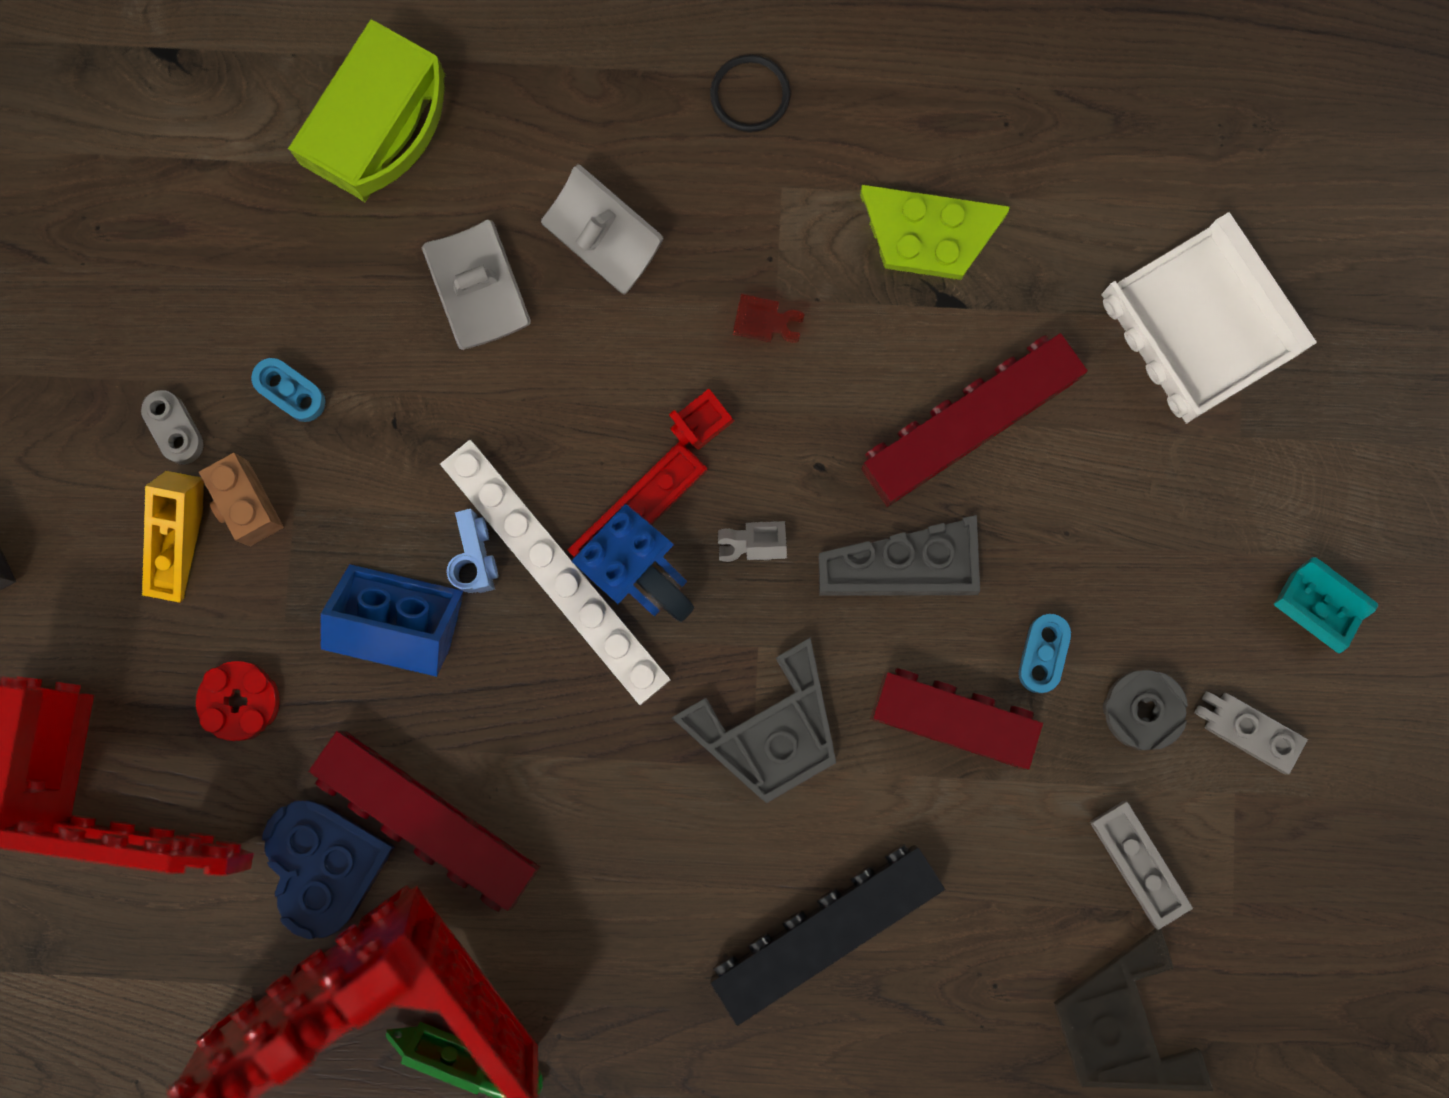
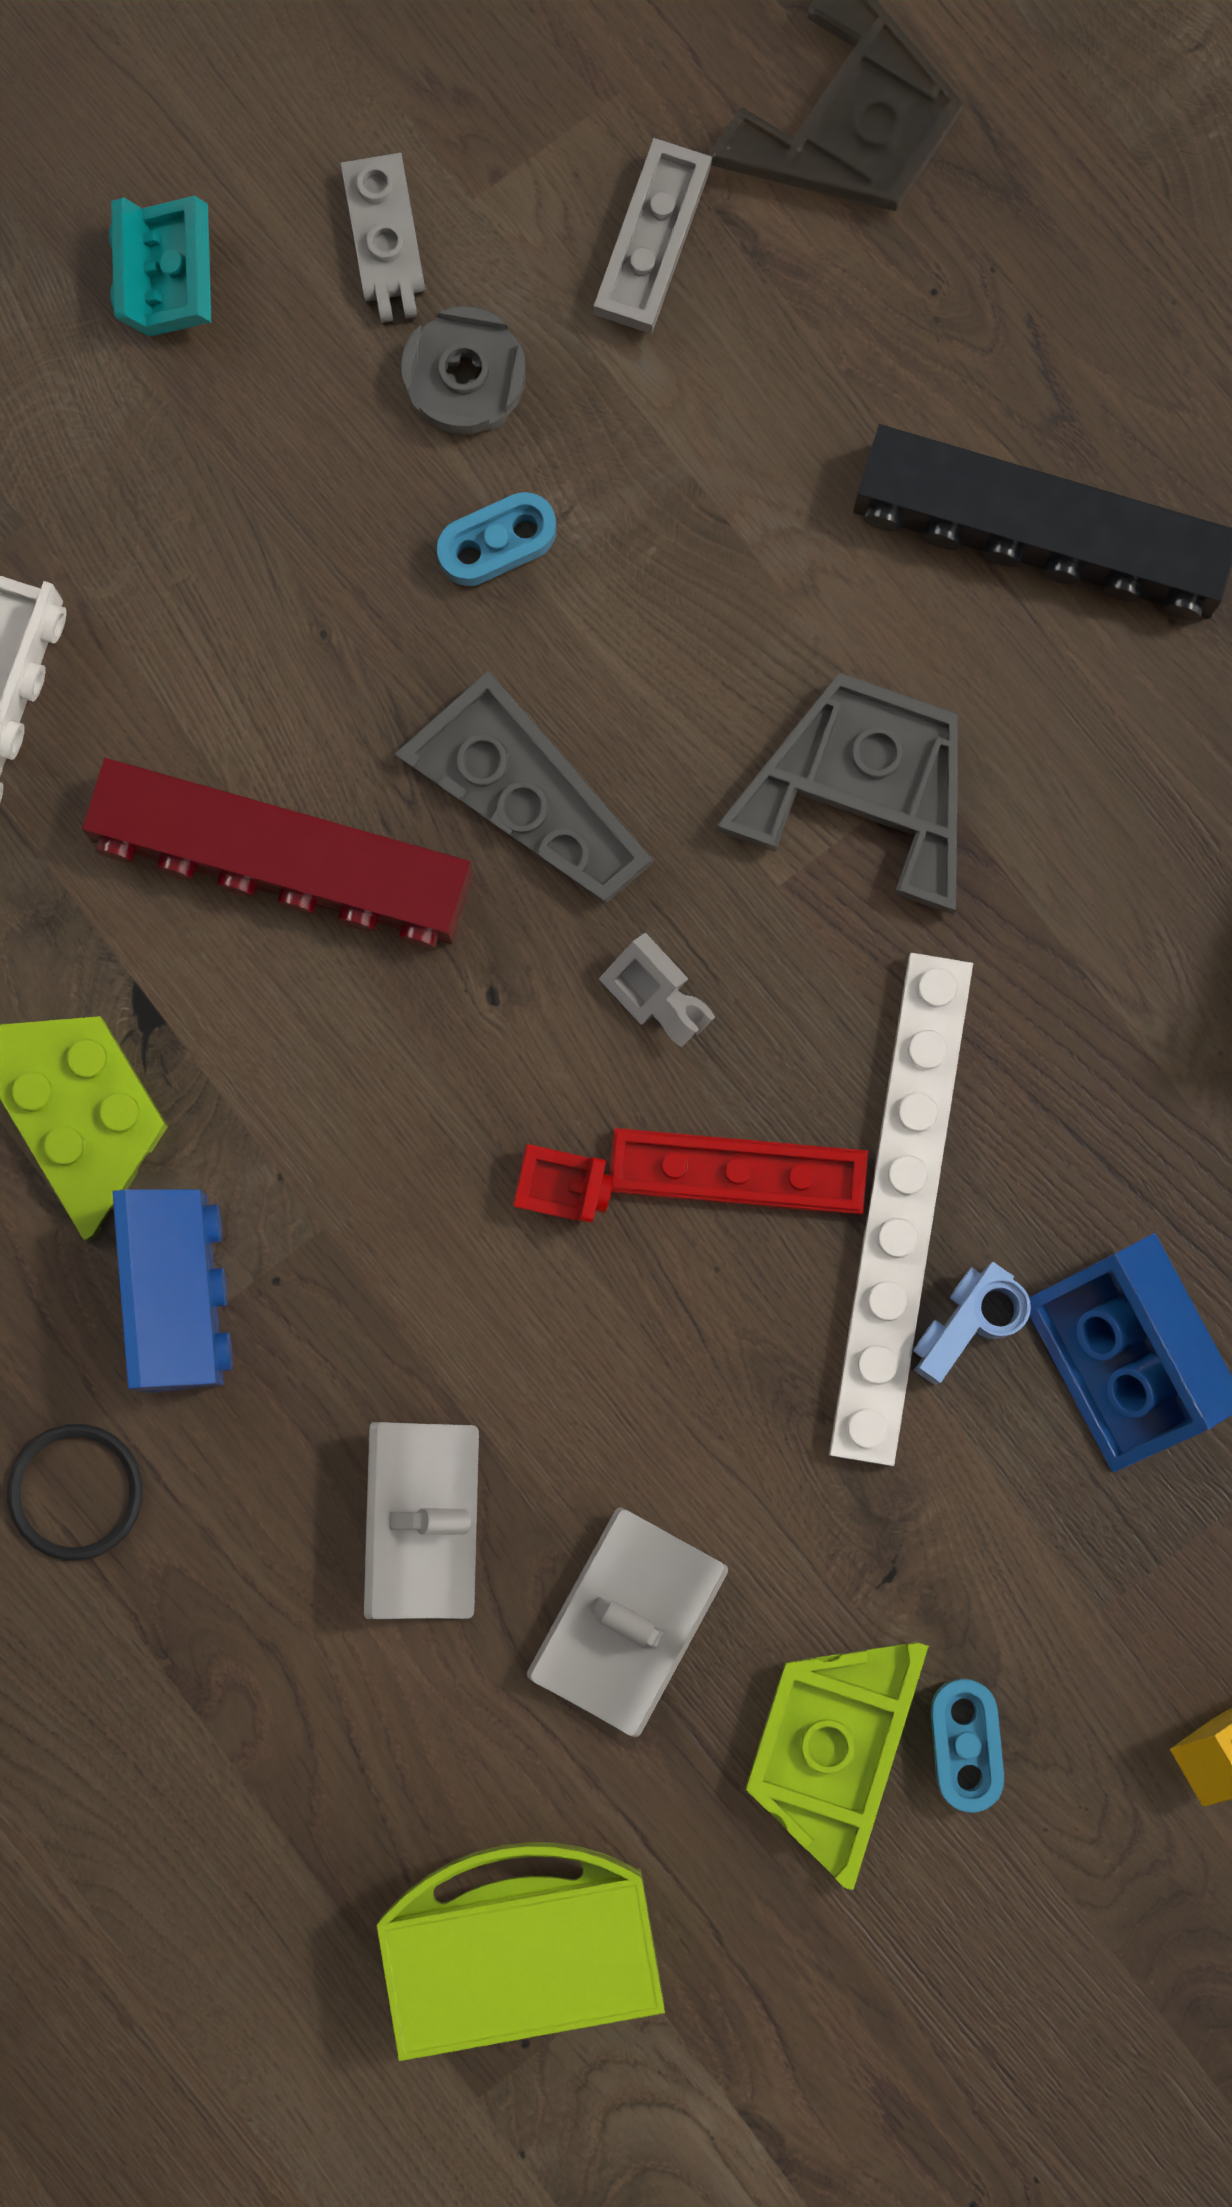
camera: 135 degrees left, 0 degrees up
light grey plate [141,390,203,464] -> none
medium nougat brick [199,452,284,547] -> none
blue plate [571,504,695,622] -> none
clear red plate [733,294,805,343] -> none
dark red brick [870,668,1043,770] -> none
none -> blue slope [112,1189,233,1393]
none -> lime wing [745,1642,929,1890]

